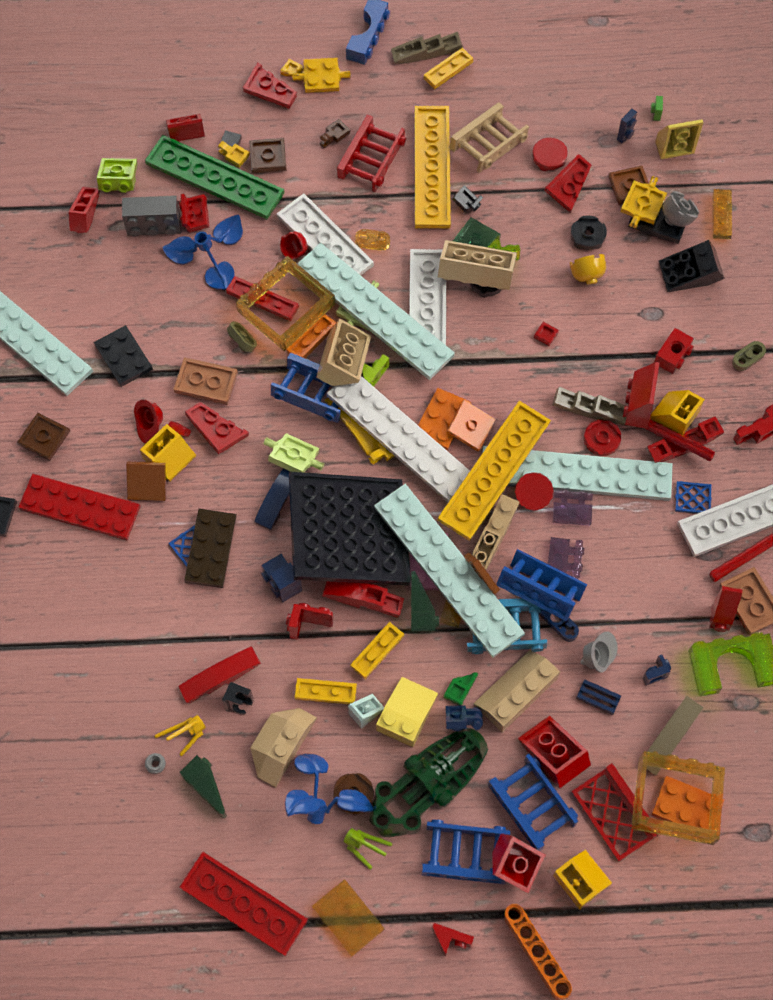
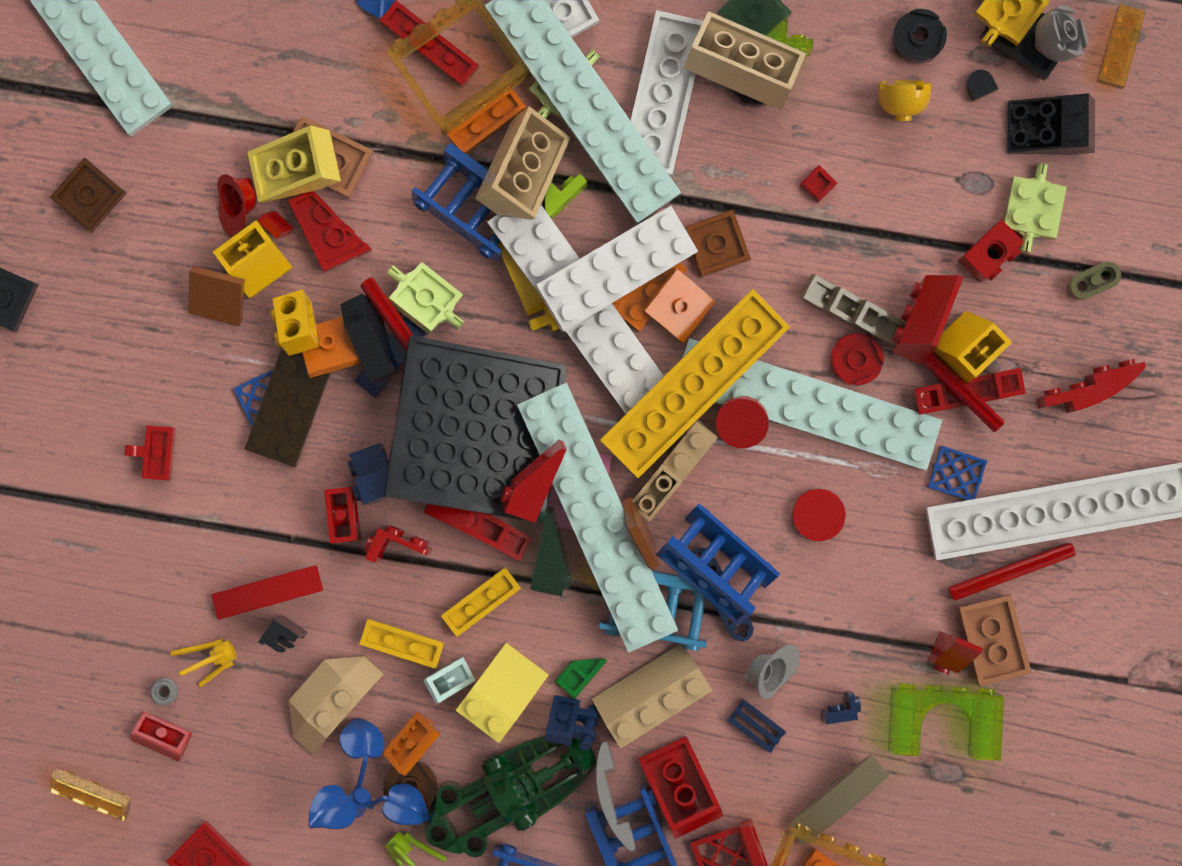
camera: 10 degrees right, 20 degrees up
red plate [18,473,140,541] -> none
black plate [94,325,153,387] -> none
clear green slope [179,755,227,819] -> none
olive plate [227,321,257,352] -> none
clear purple plate [548,537,585,579] -> none
clear purple plate [552,489,593,525] -> none
none -> clear yellow plate [49,768,131,821]
none -> red plate [124,425,175,481]
none -> red slope [130,711,192,762]
none -> light yellow slope [247,125,341,203]
none -> yellow brick [271,289,319,356]
none -> orange plate [303,316,361,378]
none -> red brick [324,487,361,544]
none -> black slope [340,294,395,384]
none -> red axle [360,277,414,351]
none -> orange bracket [382,712,440,776]
none -> red slope [501,439,567,523]
none -> white plate [535,206,698,332]
none -> light grey slope [596,742,637,852]
none -> dark orange tile [684,210,751,278]
none -> red tile [792,488,846,542]
none -> black tile [966,69,999,102]
none -> yellowish green plate [1004,163,1067,253]

